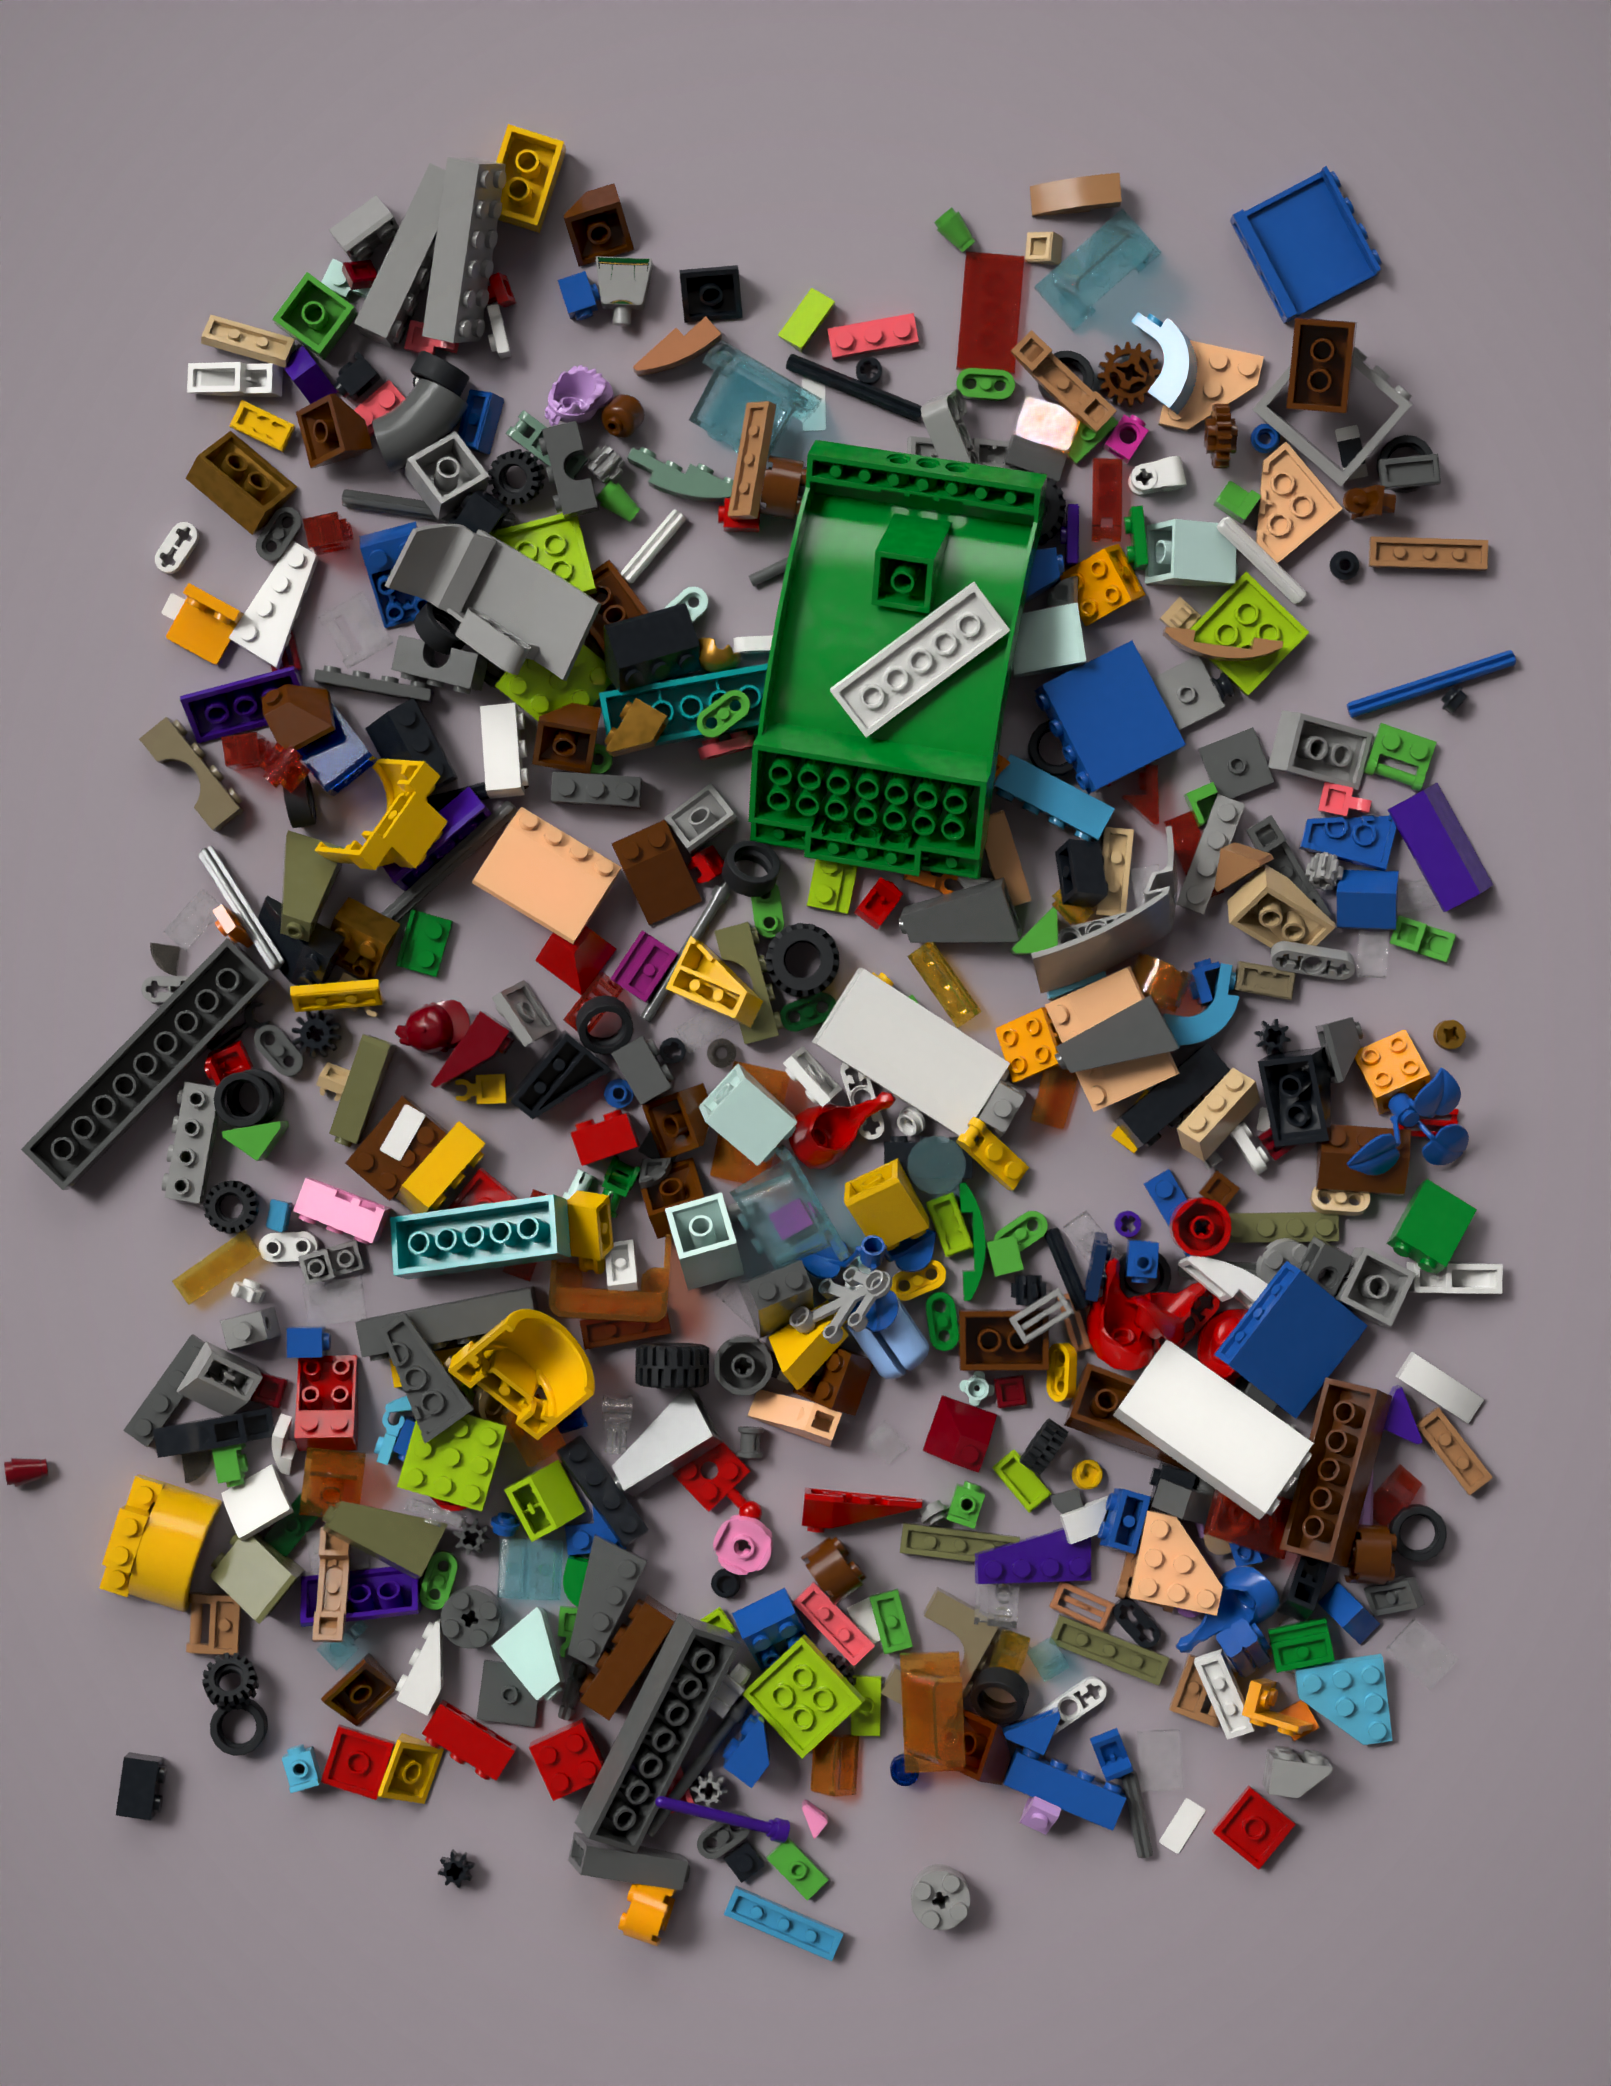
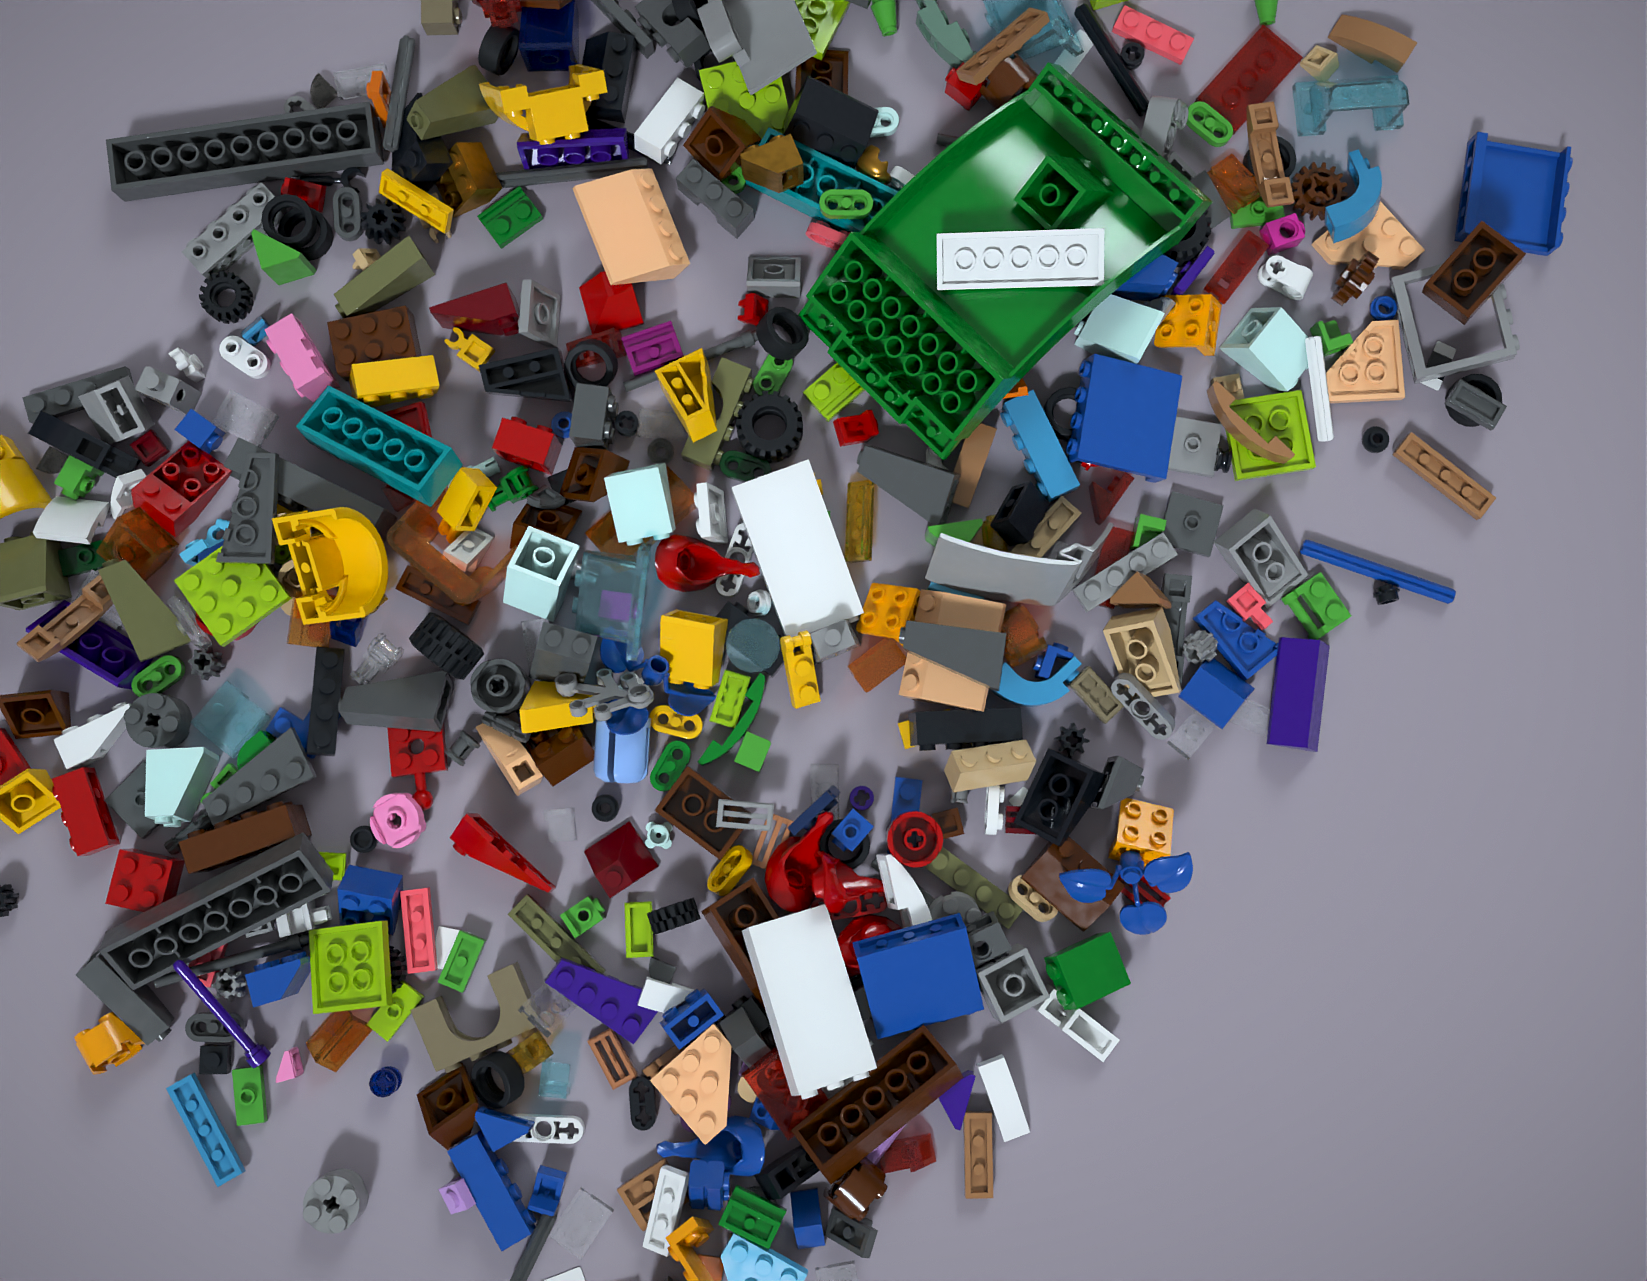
camera: 40 degrees right, 5 degrees down
clear yellow plate [172,1230,261,1305] -> none
light grey slope [298,1240,365,1285] -> none
clear light blue plate [316,1620,368,1671] -> none
white sticker [380,1104,425,1161] -> none
dark red hair [395,1000,470,1053] -> none
blue plate [491,1512,520,1537] -> none
lime slope [504,1459,586,1542] -> none
reddish brown slope [611,819,702,925] -> none
white axle [621,509,686,583] -> none
reddish brown brick [801,1536,867,1605] -> none
clear orange windscreen [900,1651,966,1773] -> none
orange plate [903,870,958,895] -> none
light grey plate [920,1500,948,1526] -> none
bright green plate [994,1211,1048,1252] -> none
dark red tile [994,1374,1027,1408] -> none
black gear [1011,1275,1046,1306] -> none
black axle [1044,1228,1090,1312] -> none
olive plate [1049,1614,1170,1686] -> none
yellow tile [1072,1459,1103,1490] -> none
green plate [1124,506,1148,571] -> none
reddish brown hips [1343,485,1396,521] -> none
black tyre [1388,1504,1447,1562] -> none
bright green slope [1390,916,1457,963] -> none
pearl gold wheel [1433,1020,1466,1049] -> none
none -> dark grey axle [482,711,532,743]
none -> black plate [592,795,619,822]

